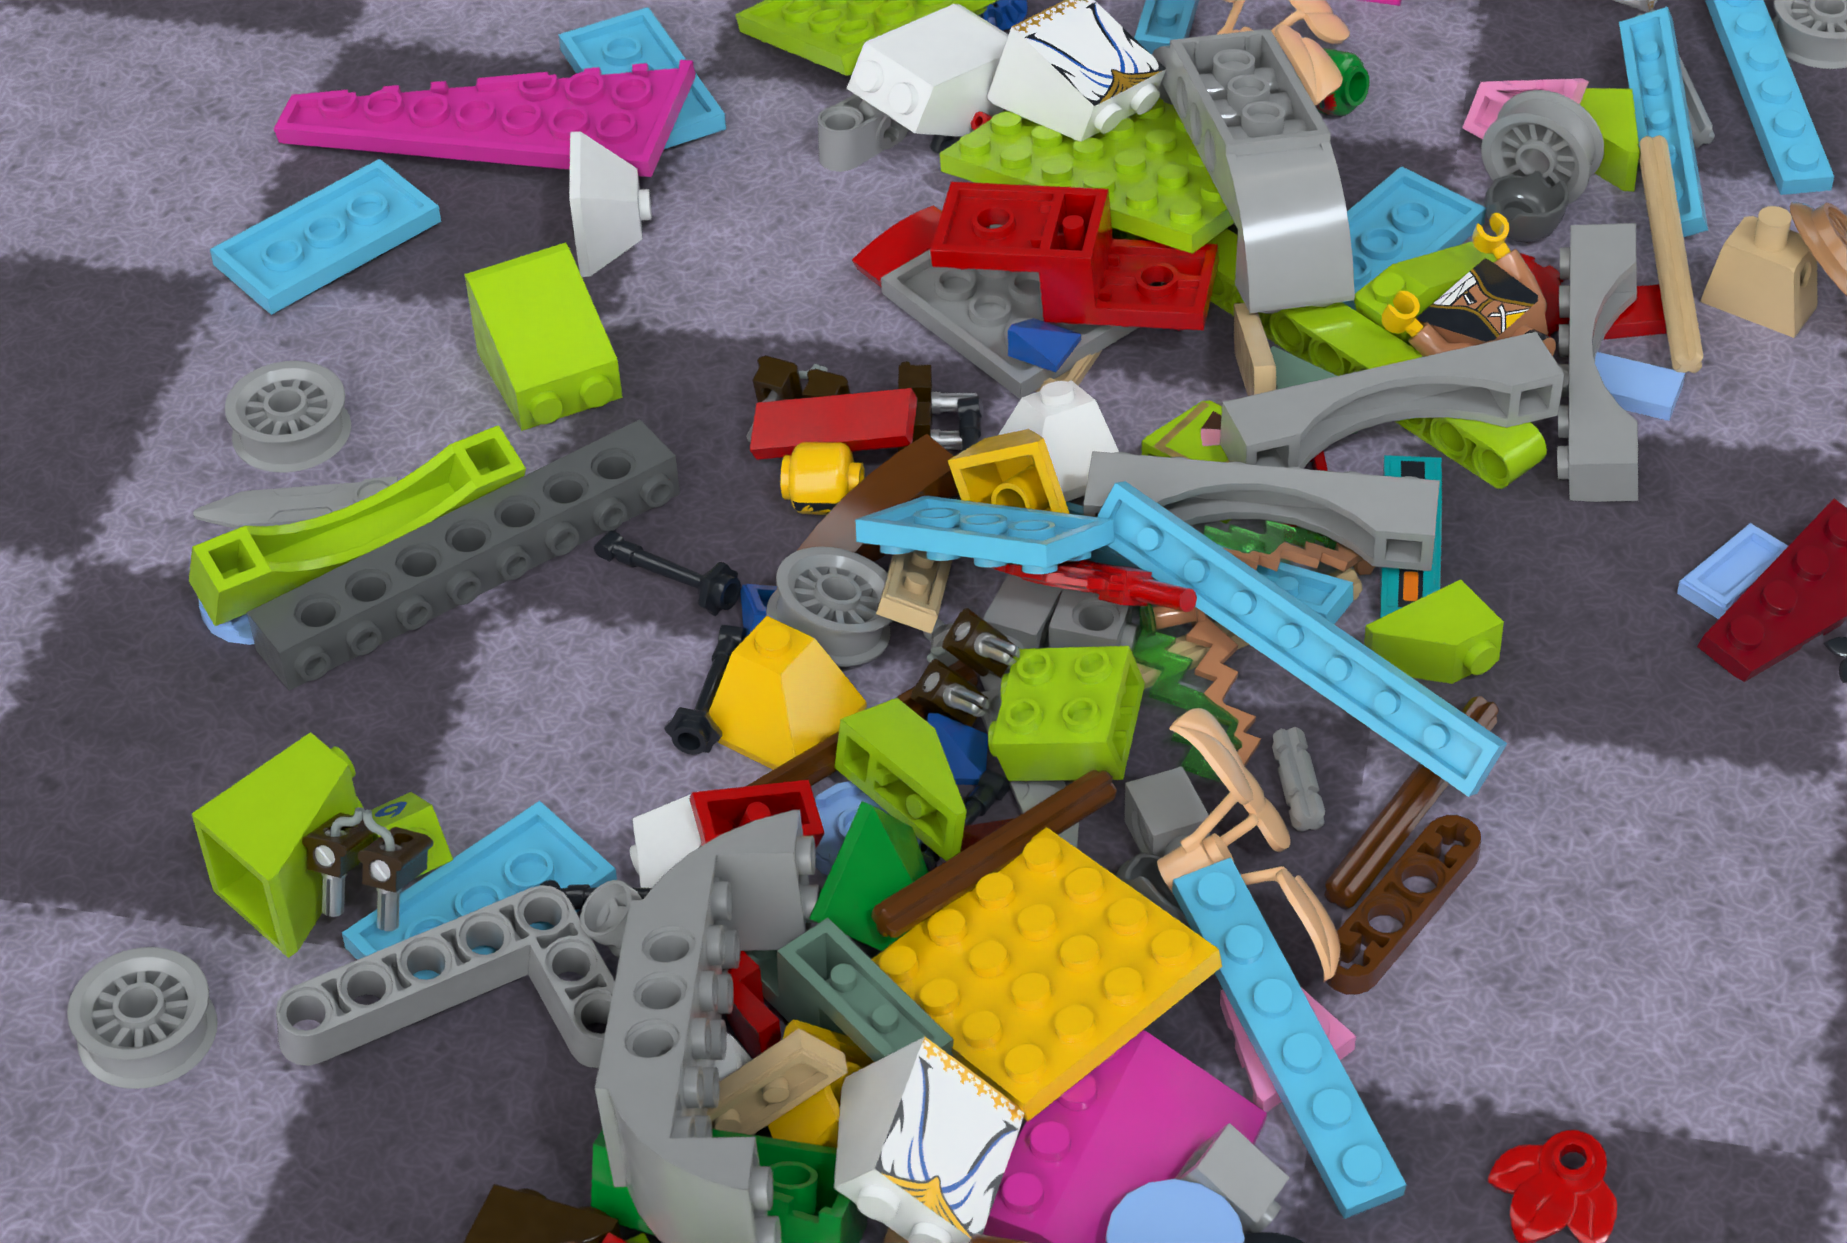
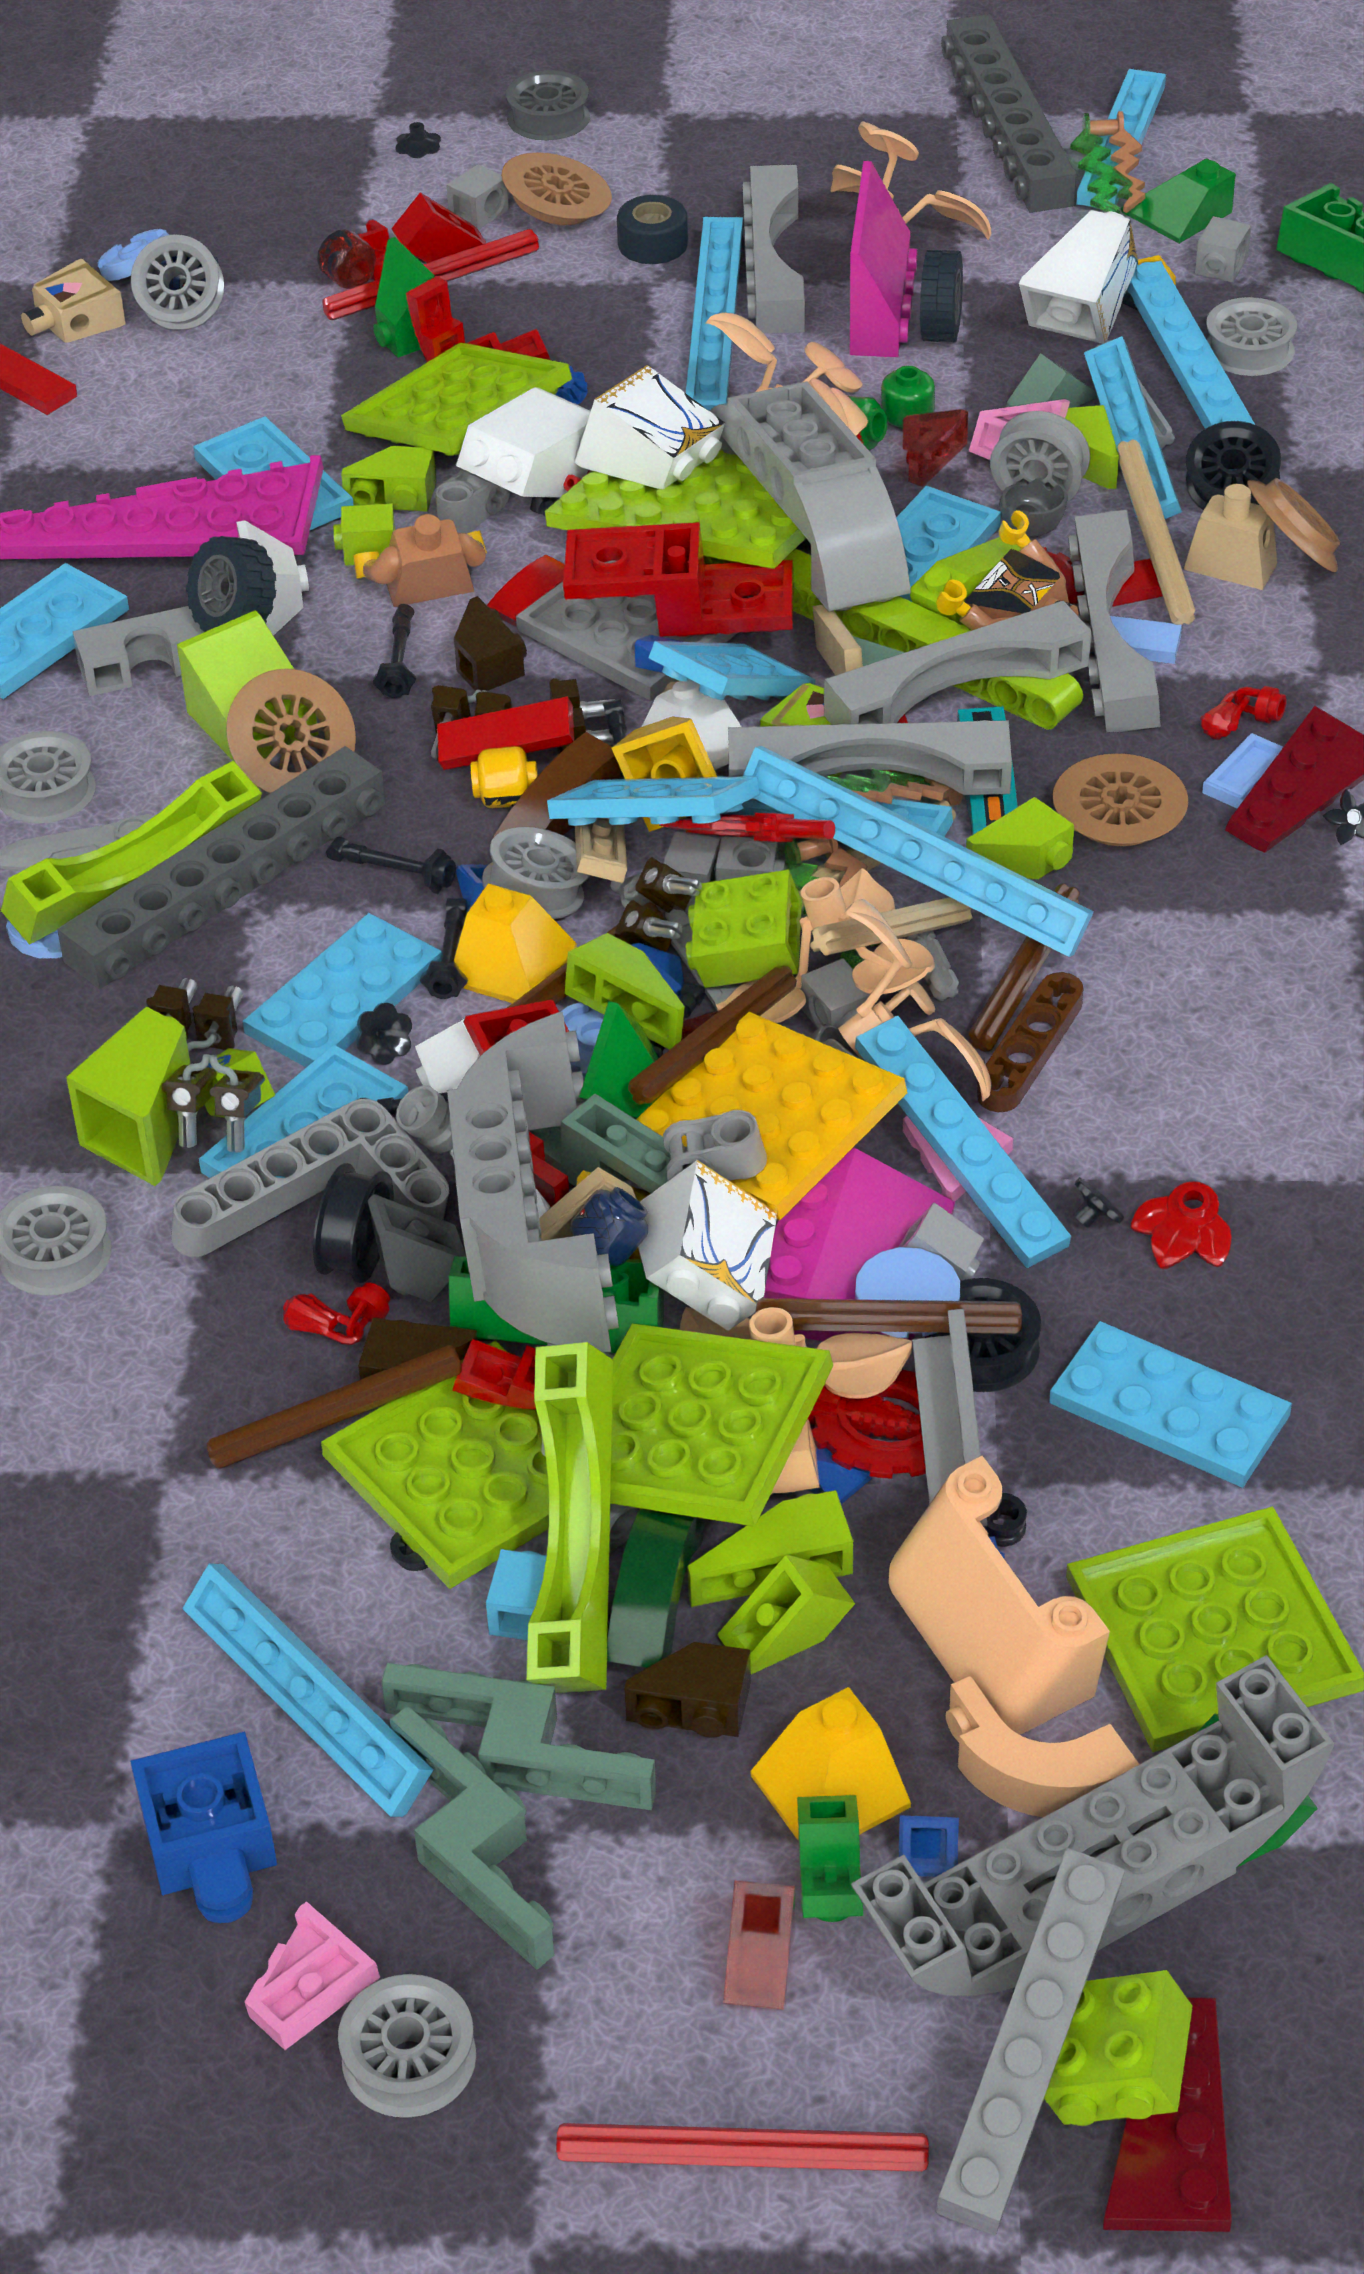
camera: 10 degrees left, 0 degrees up
none -> light grey arch [72,606,204,696]
none -> dark brown piece [146,978,243,1052]
none -> black wheel [186,536,277,632]
none -> medium nougat piece [226,669,356,793]
none -> medium azure plate [242,913,442,1067]
none -> red piece [283,1282,390,1345]
none -> black wheel [313,1163,394,1283]
none -> lime brick [333,503,395,566]
none -> lime slope [341,446,437,512]
none -> nougat torso [353,514,487,607]
none -> black plant [356,1002,412,1065]
none -> dark grey slope [368,1194,466,1302]
none -> black piece [372,604,416,698]
none -> dark brown slope [454,596,527,691]
none -> dark blue head [570,1187,648,1266]
none -> medium azure plate [648,641,815,701]
none -> light grey piece [663,1110,767,1181]
none -> light nougat plant [716,868,935,1023]
none -> tan axle [810,897,972,956]
none -> green head [881,366,935,429]
none -> clear red slope [903,409,968,487]
none -> sand green slope [1006,353,1097,408]
none -> medium nougat piece [1053,754,1188,846]
none -> black plant [1073,1177,1125,1228]
none -> black wheel [1186,421,1281,510]
none -> red piece [1200,686,1287,740]

